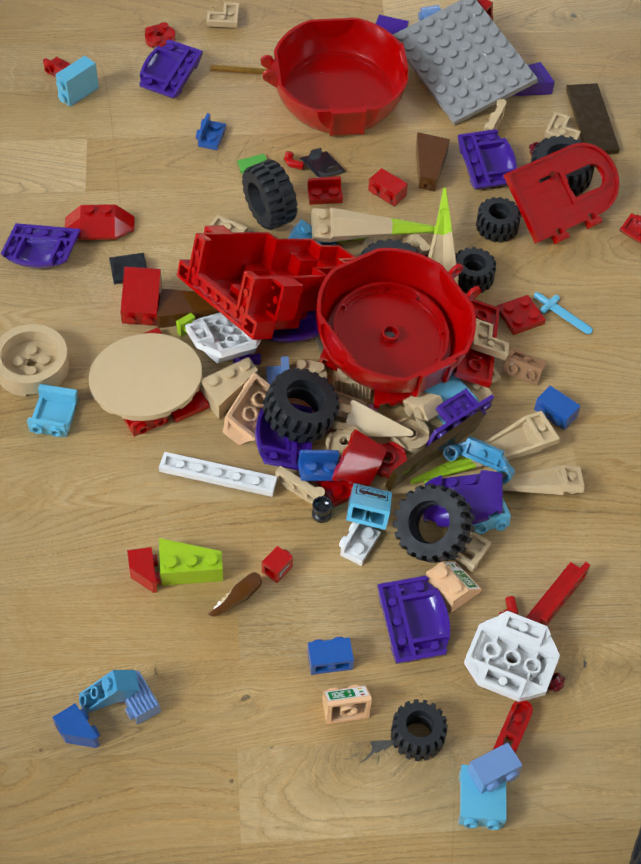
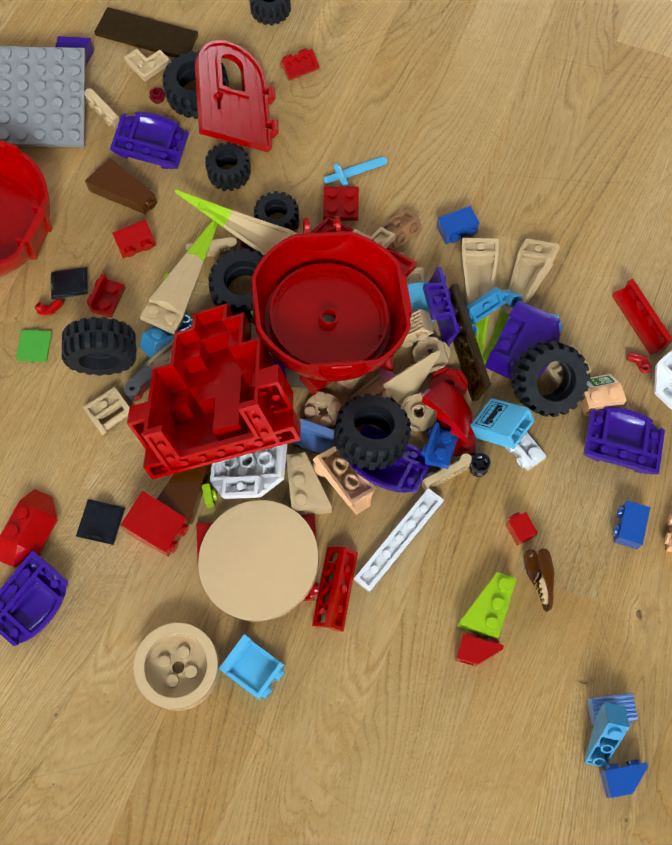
camera: 60 degrees left, 15 degrees up
none -> red fence [312,547,358,632]

